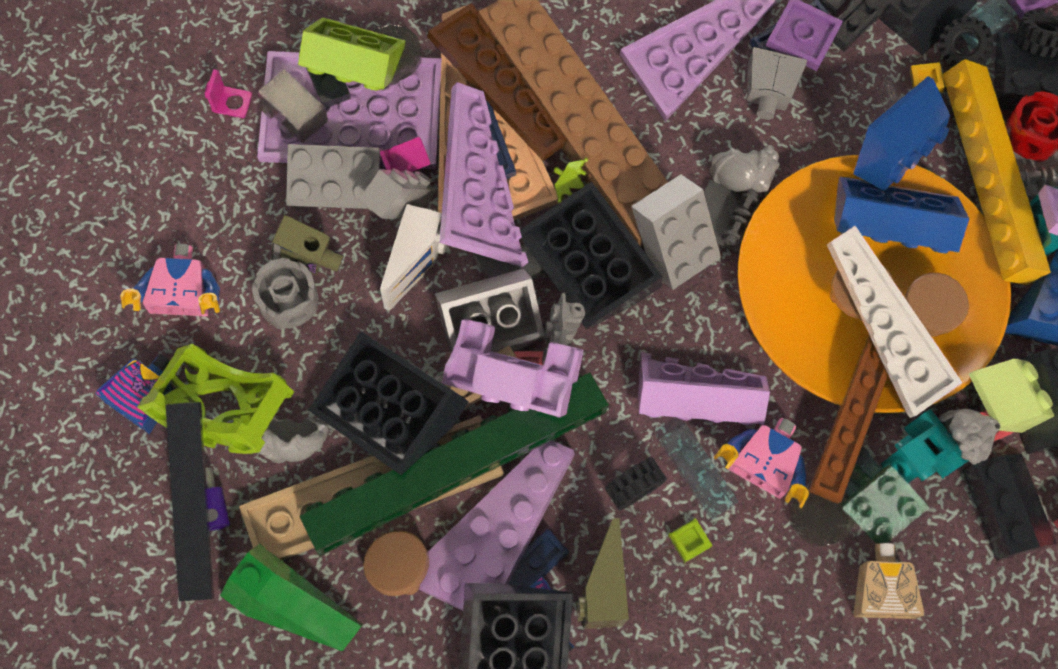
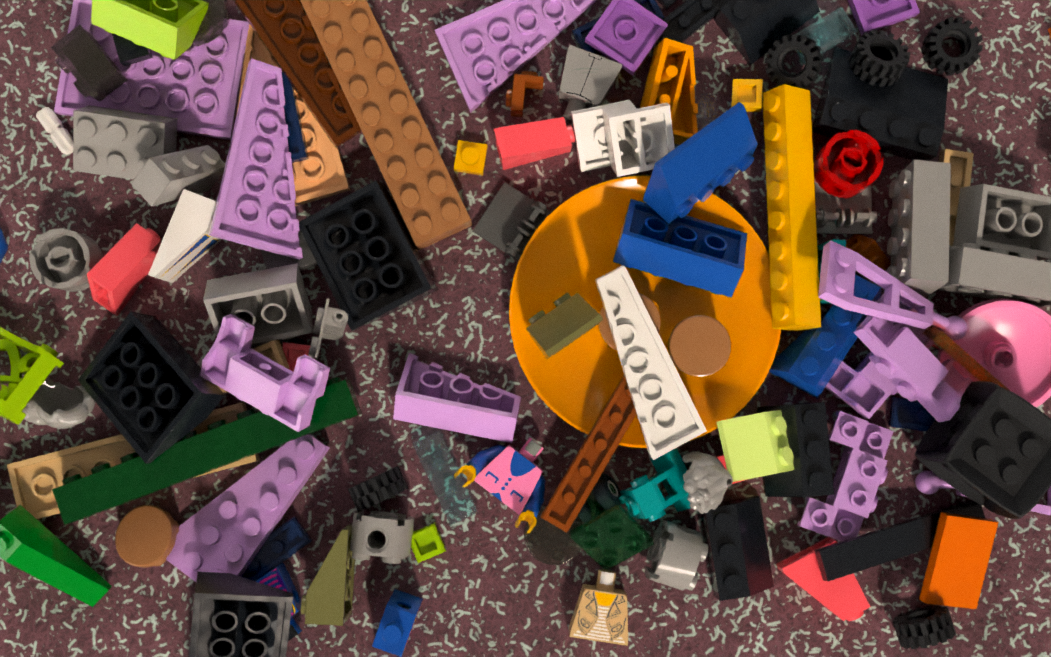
camera: 10 degrees right, 15 degrees up
dark pink bracket [205,69,252,118] -> none
olive torso [271,215,344,275] -> none
dark pink bracket [380,137,431,172] -> none
lime piece [554,158,588,204] -> none
light grey brick [631,174,721,290] -> none
light grey hair [709,145,780,193] -> none
none -> white piece [36,107,73,155]
none -> coral slope [87,223,161,316]
none -> light grey brick [349,510,414,564]
none -> blue torso [372,589,423,657]
none -> yellow plate [454,140,488,175]
none -> coral slope [494,117,575,170]
none -> dark orange bracket [506,71,544,117]
none -> olive slope [526,293,603,359]
none -> white bracket [571,100,675,177]
none -> light orange wedge [640,38,698,145]
none -> light grey brick [645,520,708,591]

